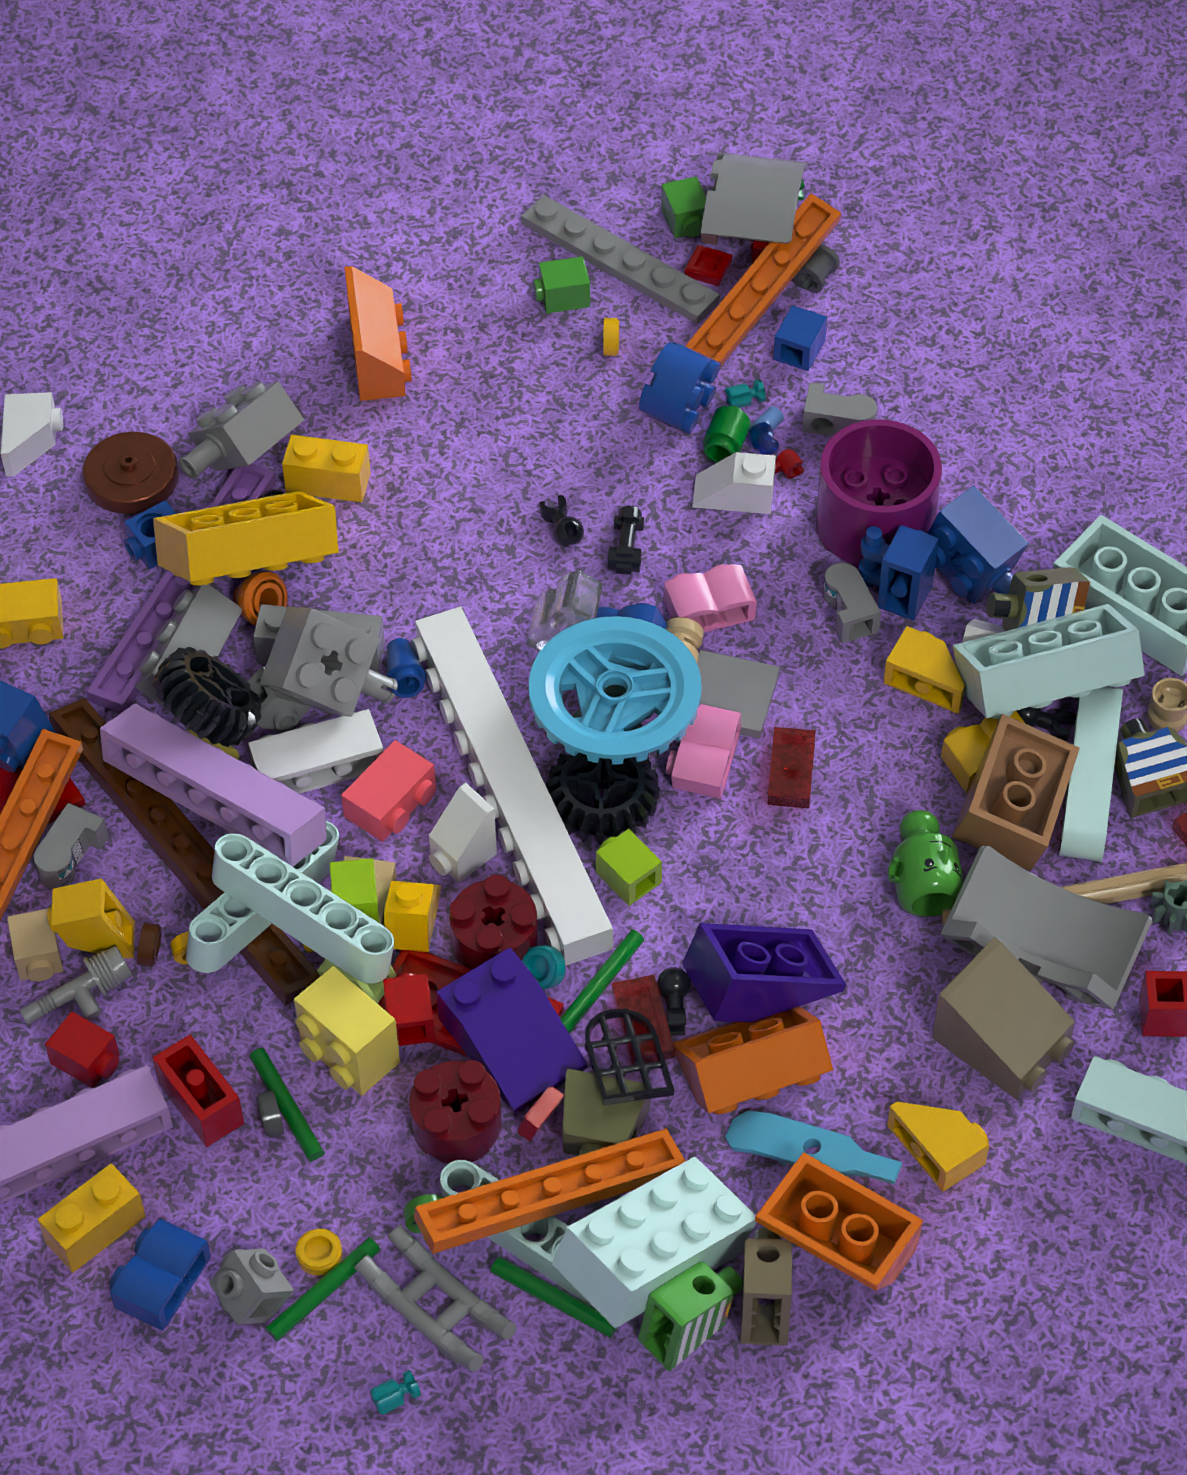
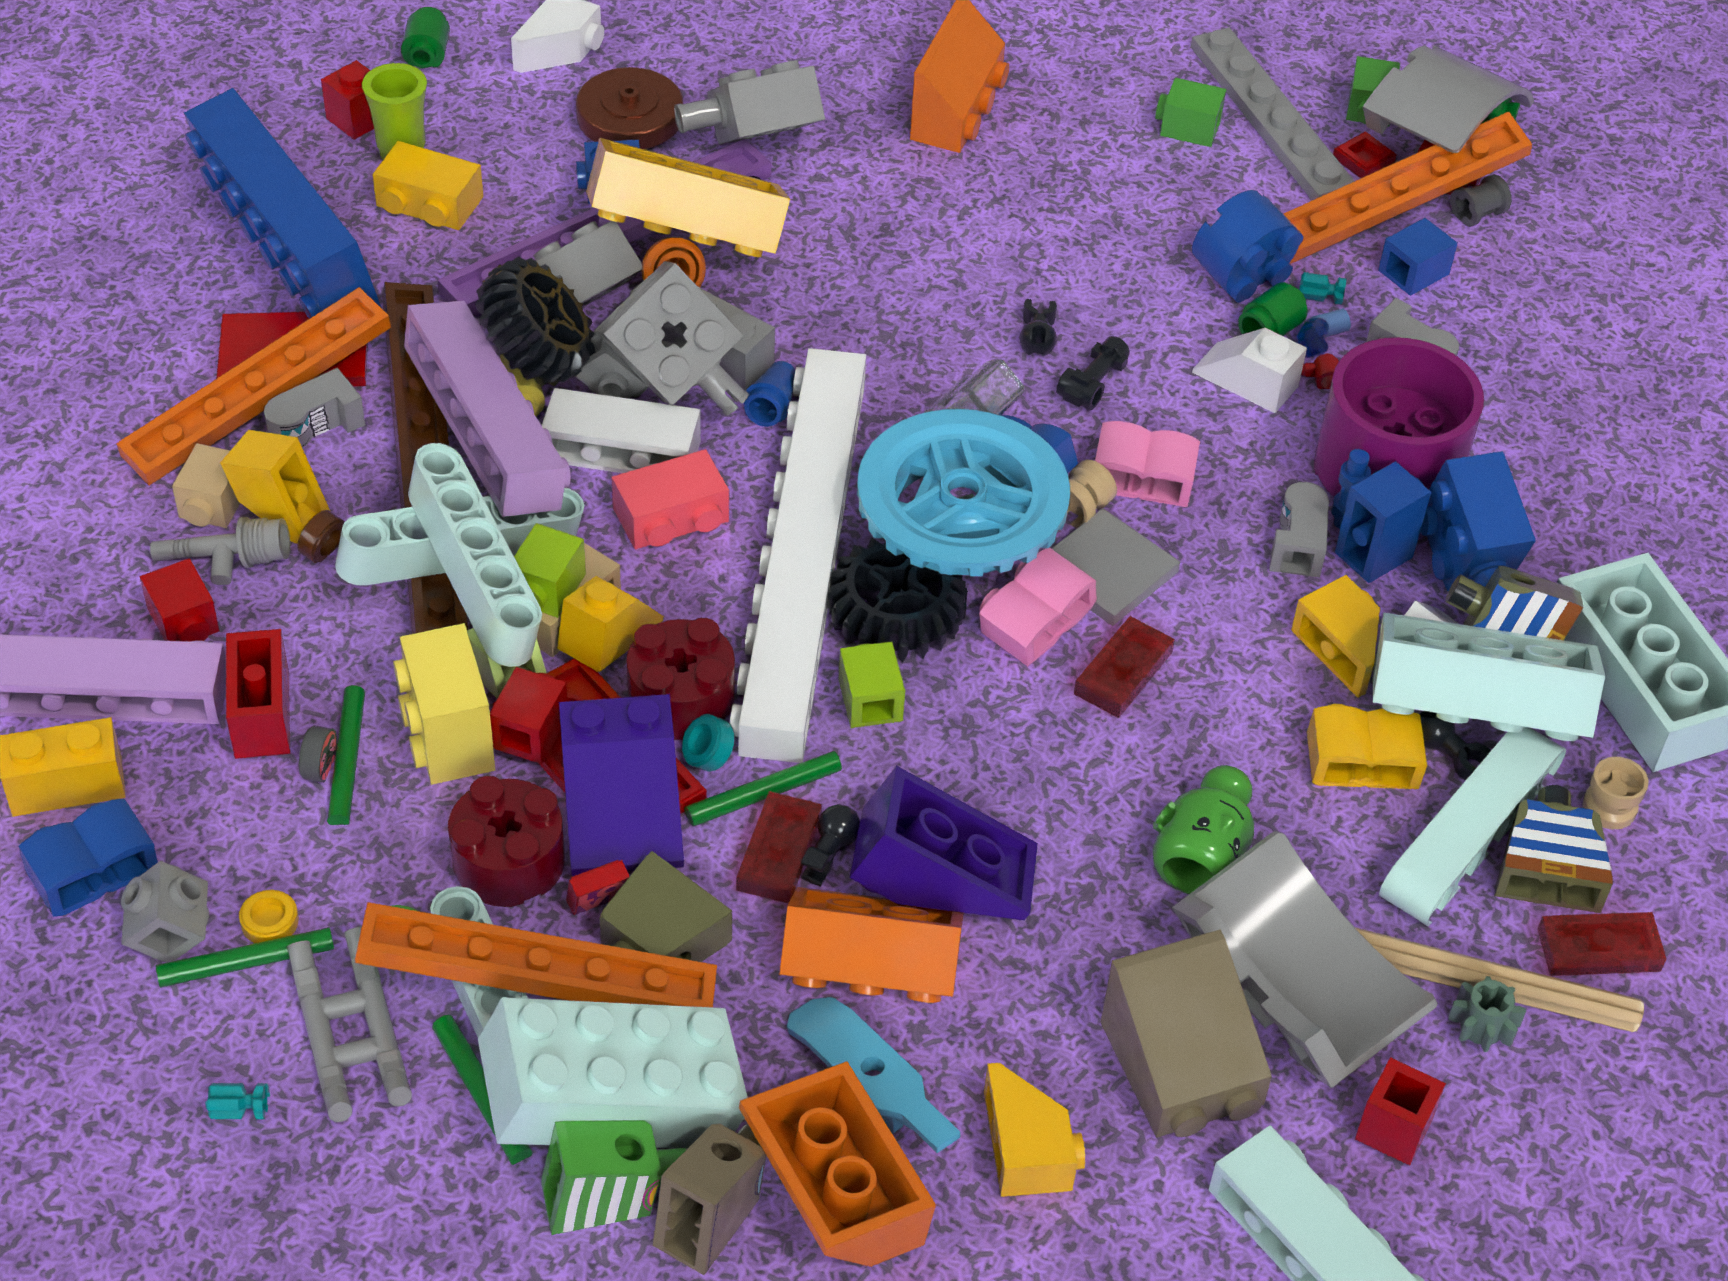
camera: 25 degrees right, 5 degrees down
yellow brick [282,434,371,502] -> none
white slope [429,782,497,883] -> none
black window [584,1009,674,1106] -> none
yellow tile [603,318,619,356] -> none
medium nougat slope [952,714,1080,871] -> none

